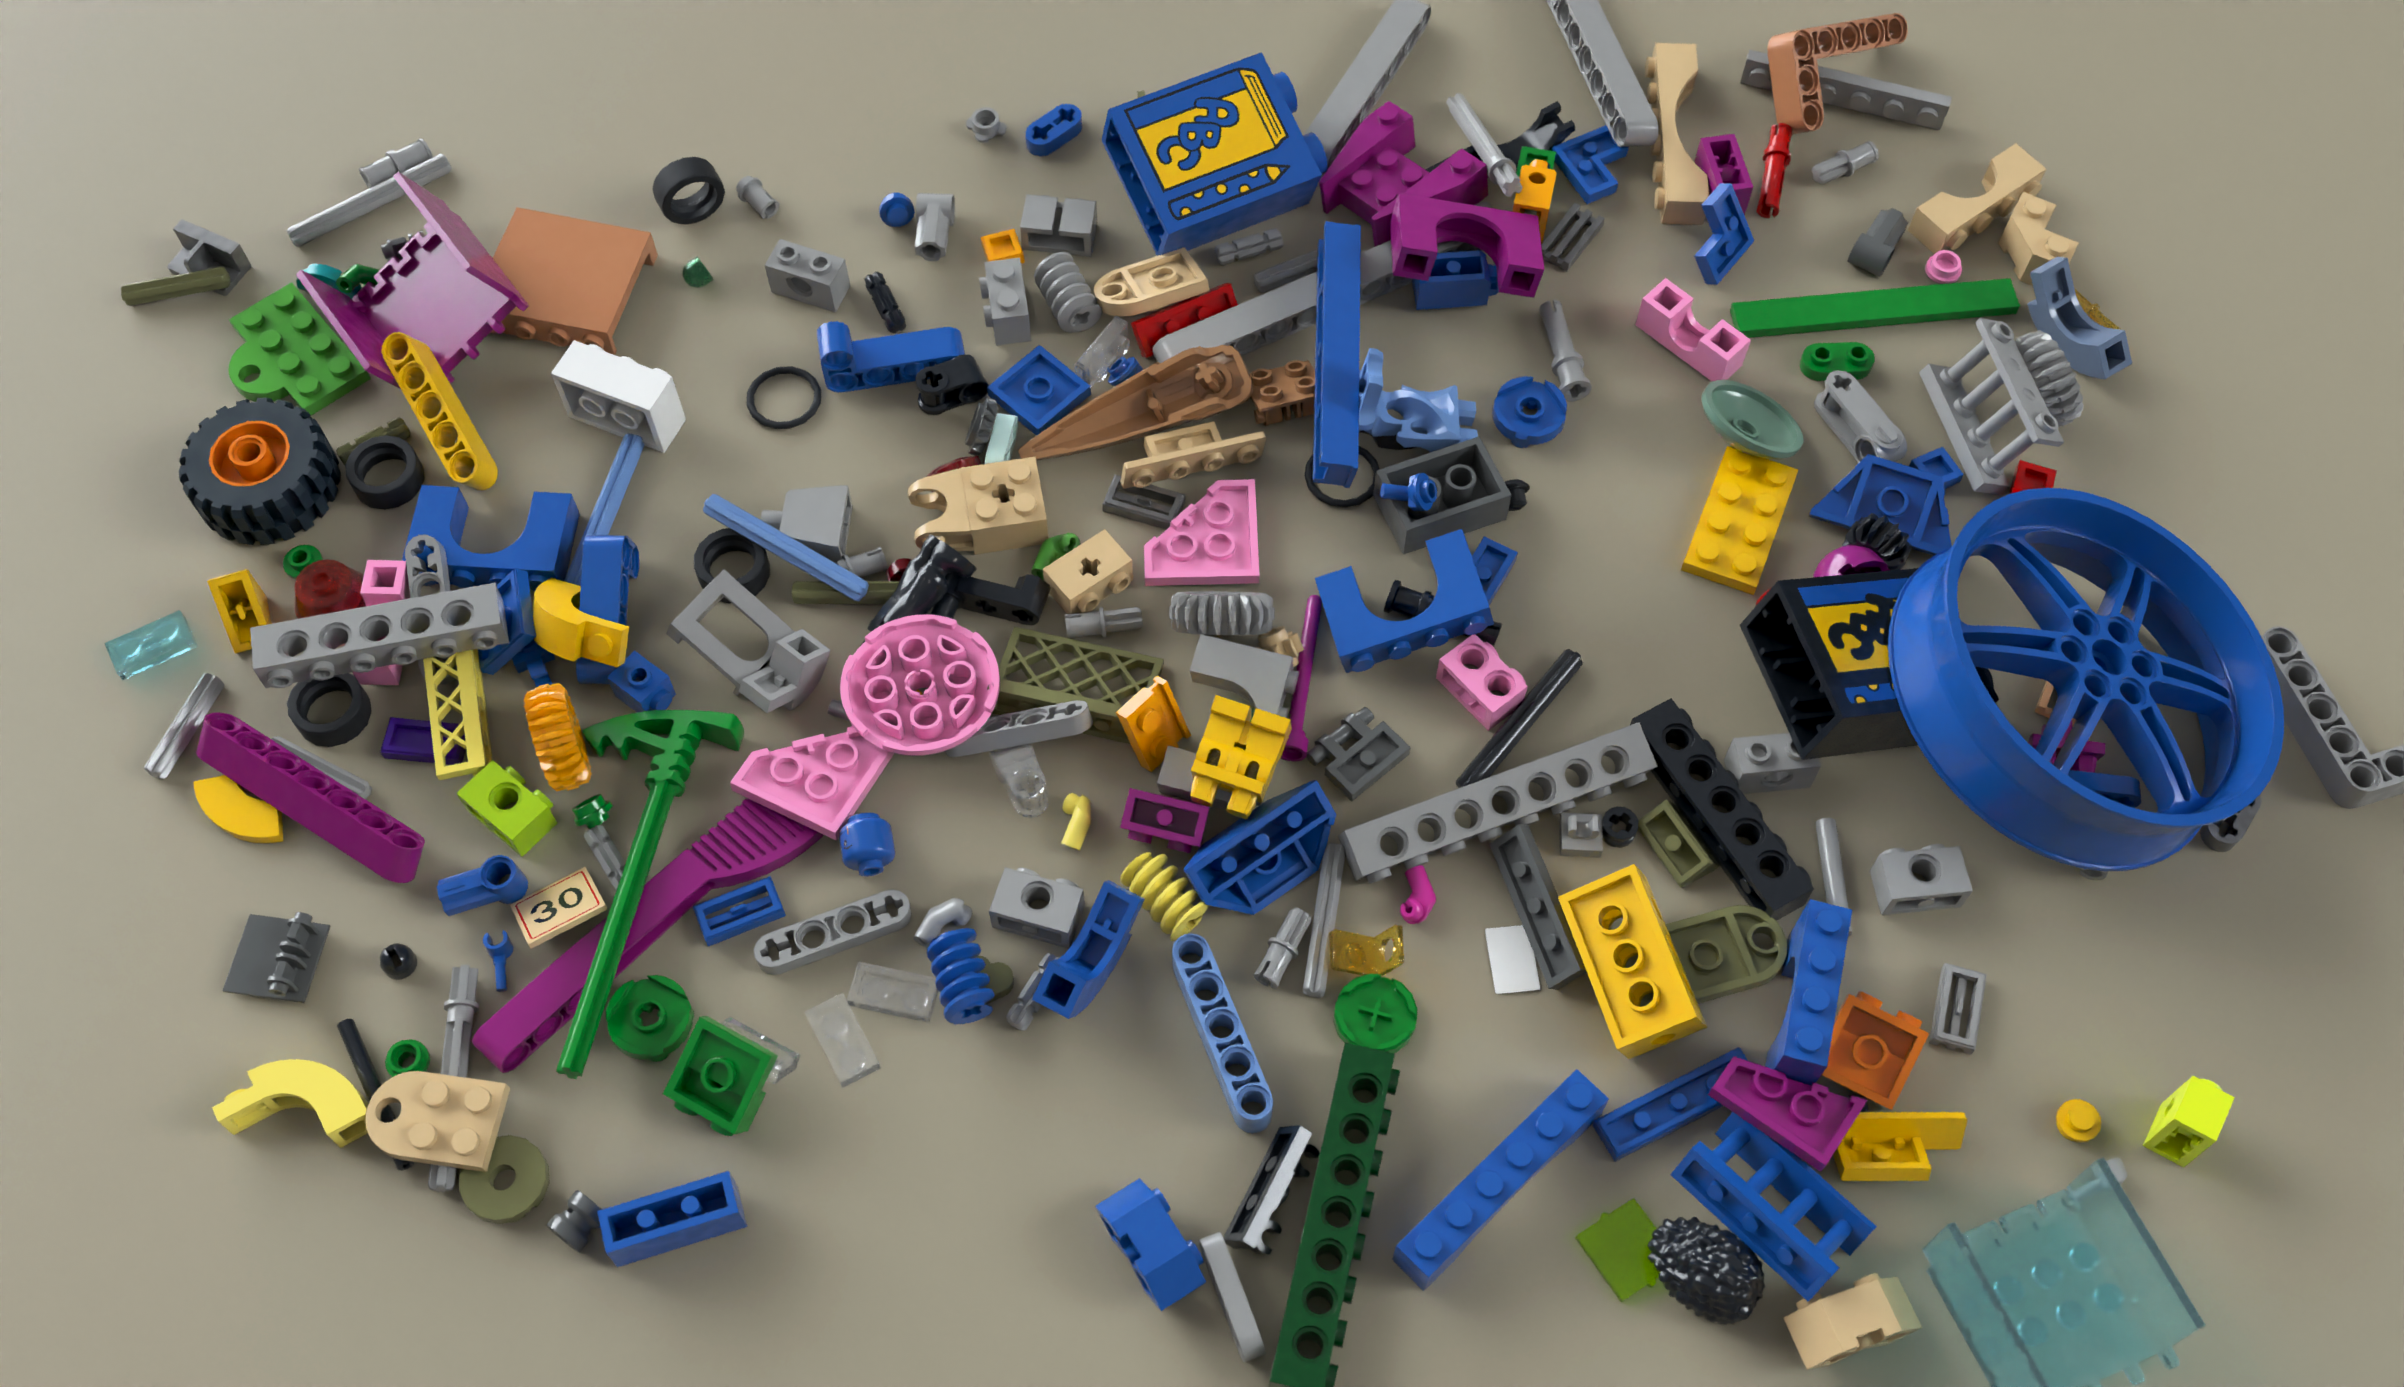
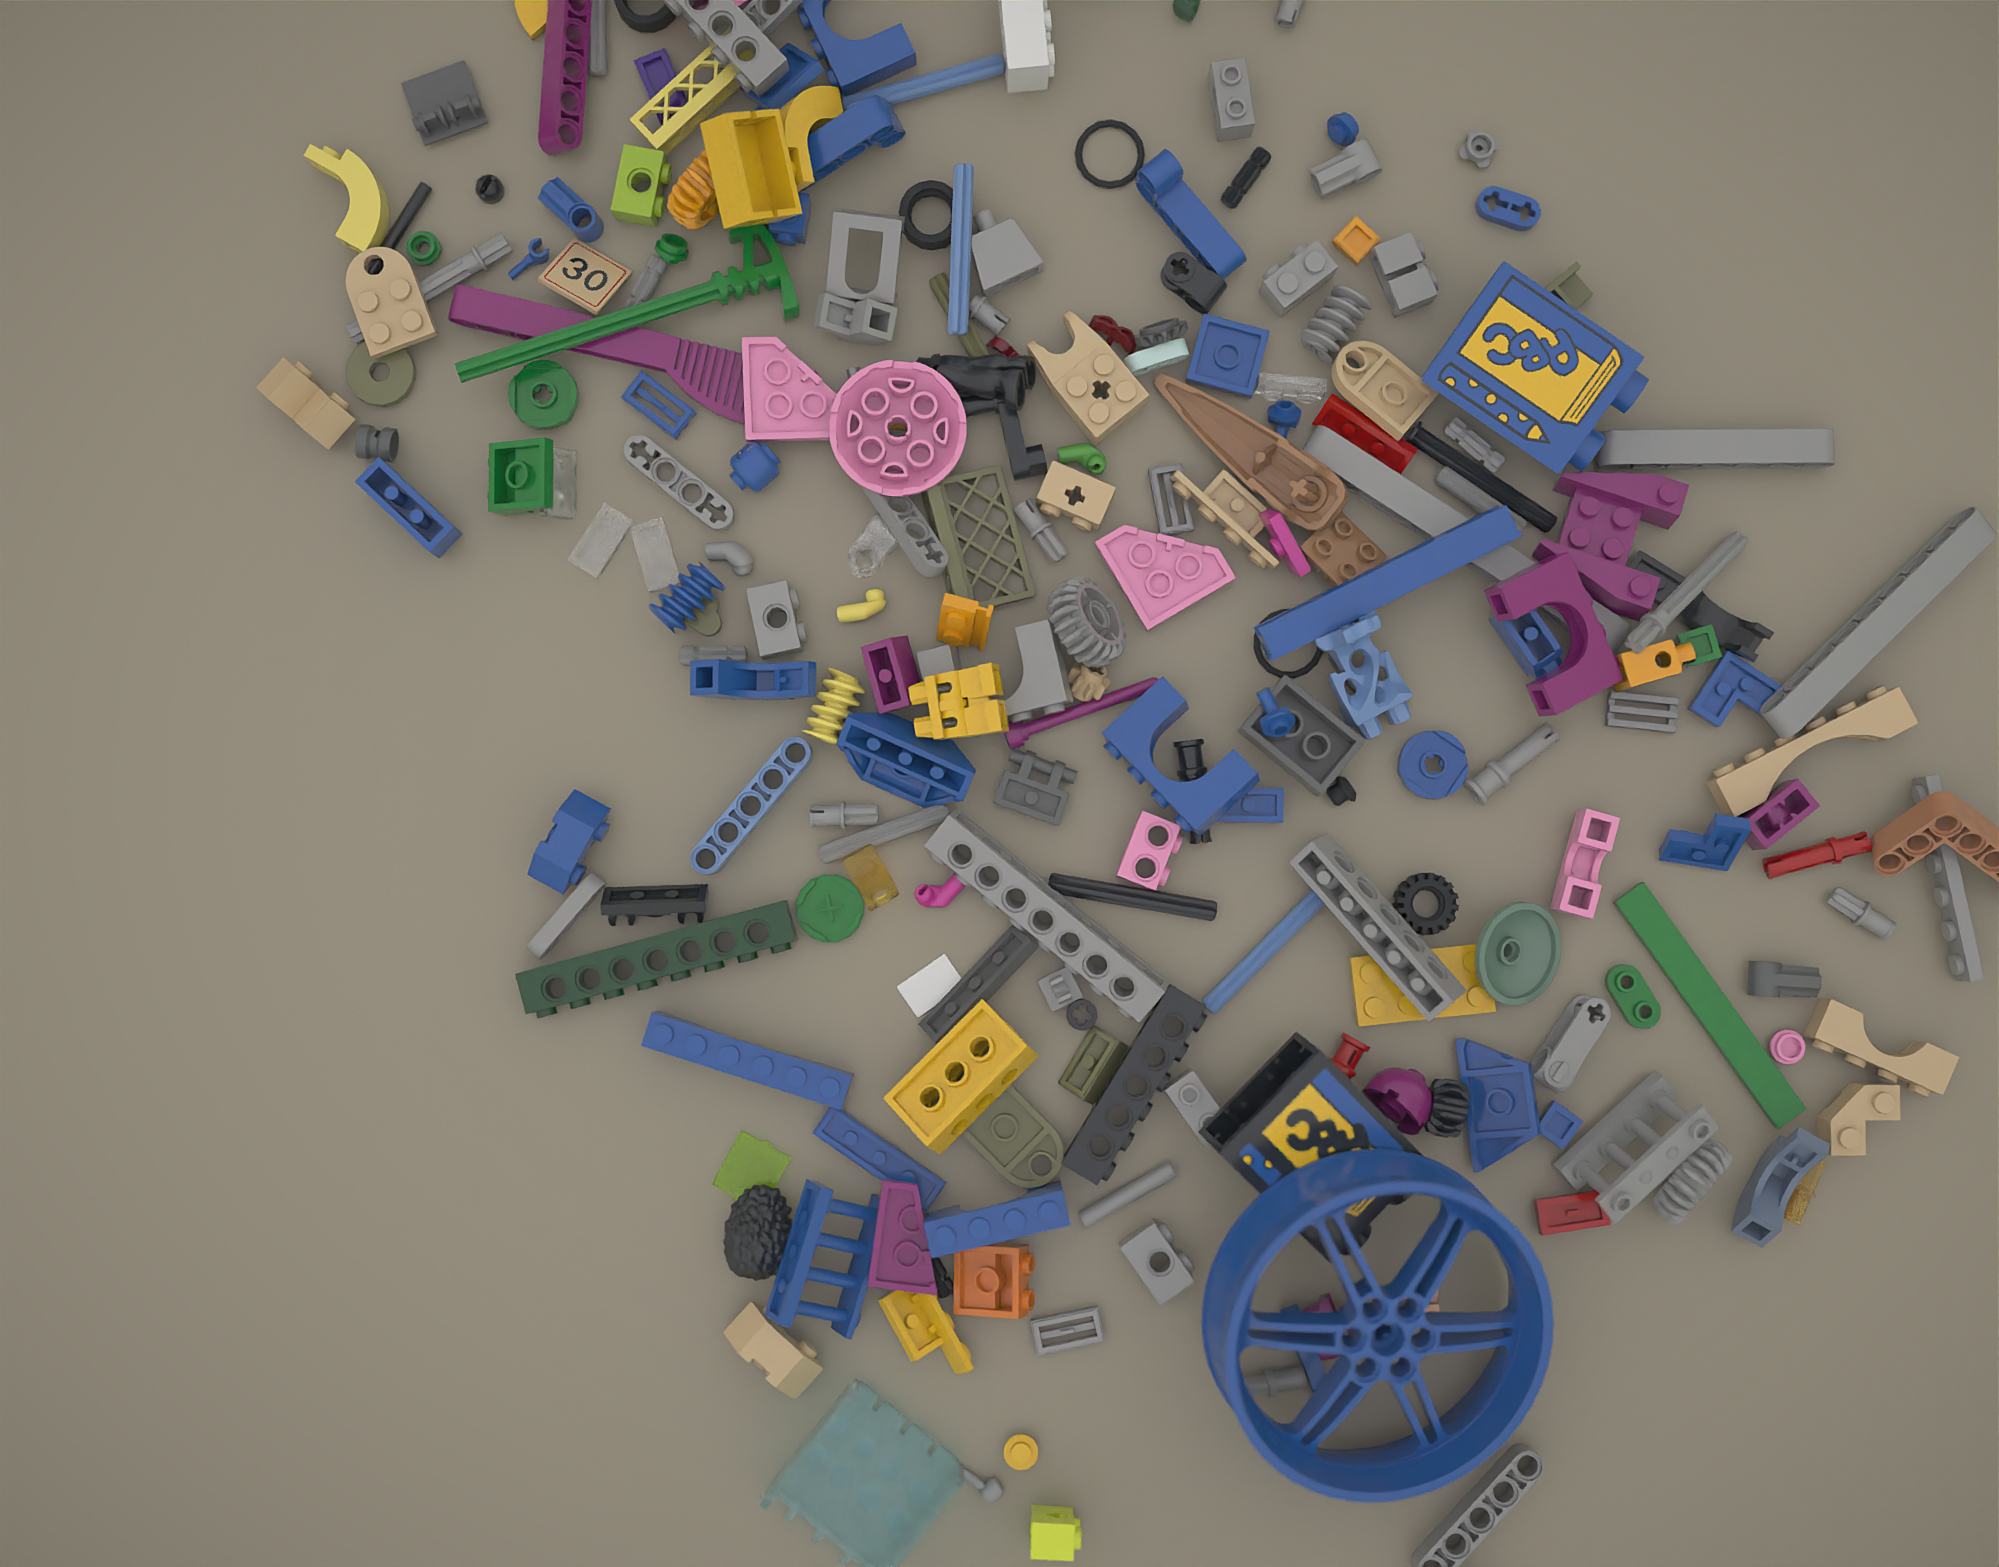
camera: 60 degrees right, 25 degrees up
none -> tan brick [256,357,356,450]
none -> yellow piece [700,109,802,229]
none -> medium blue axle [1202,889,1325,1014]
none -> dark pink plate [1258,508,1311,577]
none -> light grey brick [1289,833,1467,1022]
none -> black tyre [1392,872,1459,935]
none -> black axle [1405,421,1558,533]

